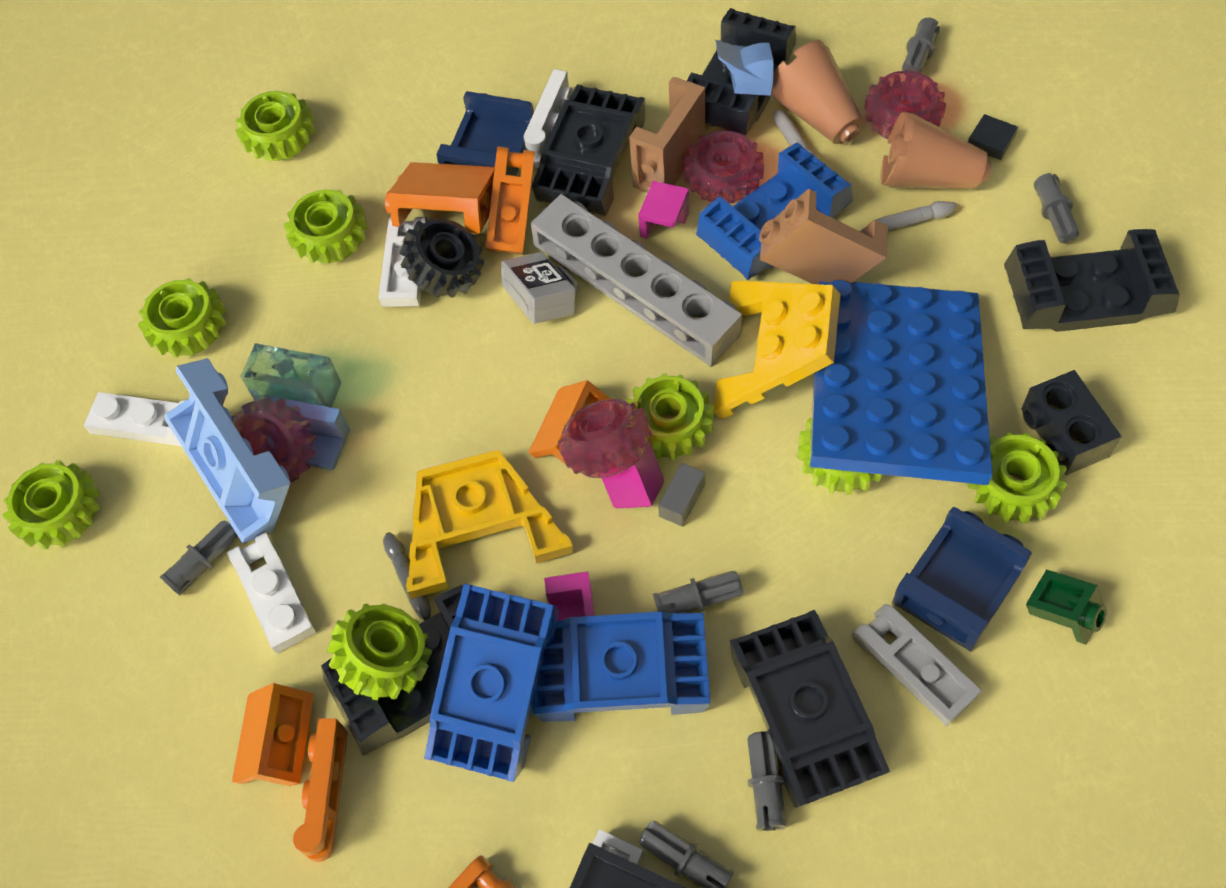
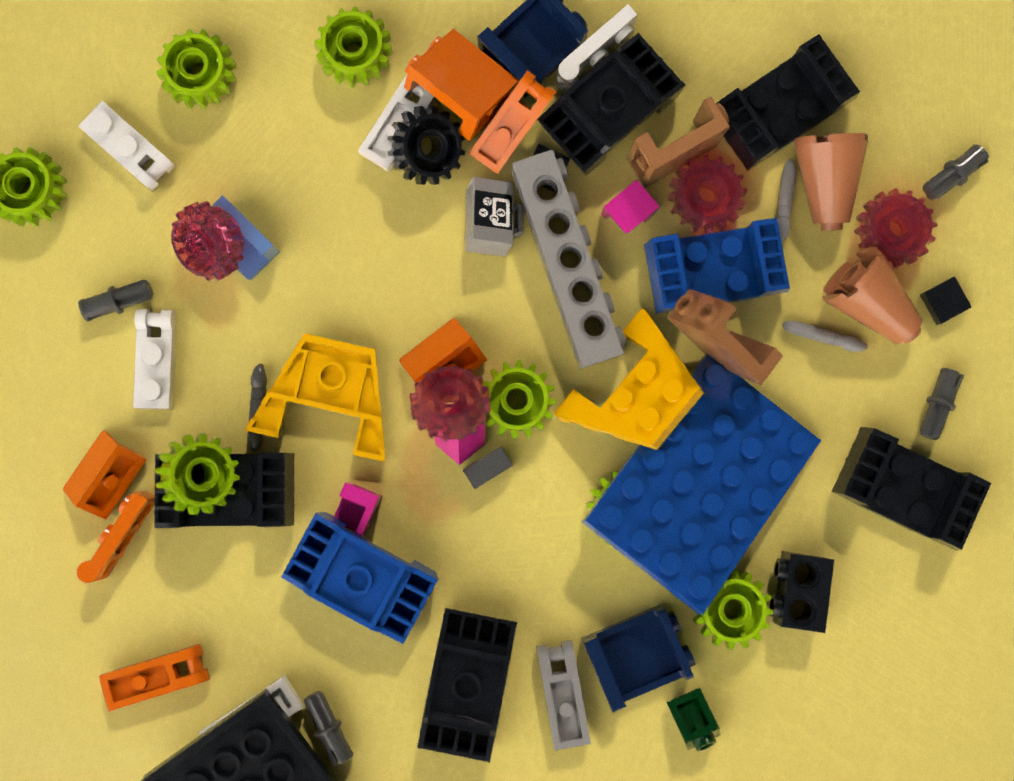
camera: 20 degrees right, 25 degrees up
light blue piece [165,358,290,543] -> none
clear light blue brick [240,343,342,408] -> none
blue plate [424,583,559,782] -> none
dark grey axle [653,570,743,614] -> none
medium blue slope [715,40,773,96] -> none
dark grey axle [747,731,788,831] -> none

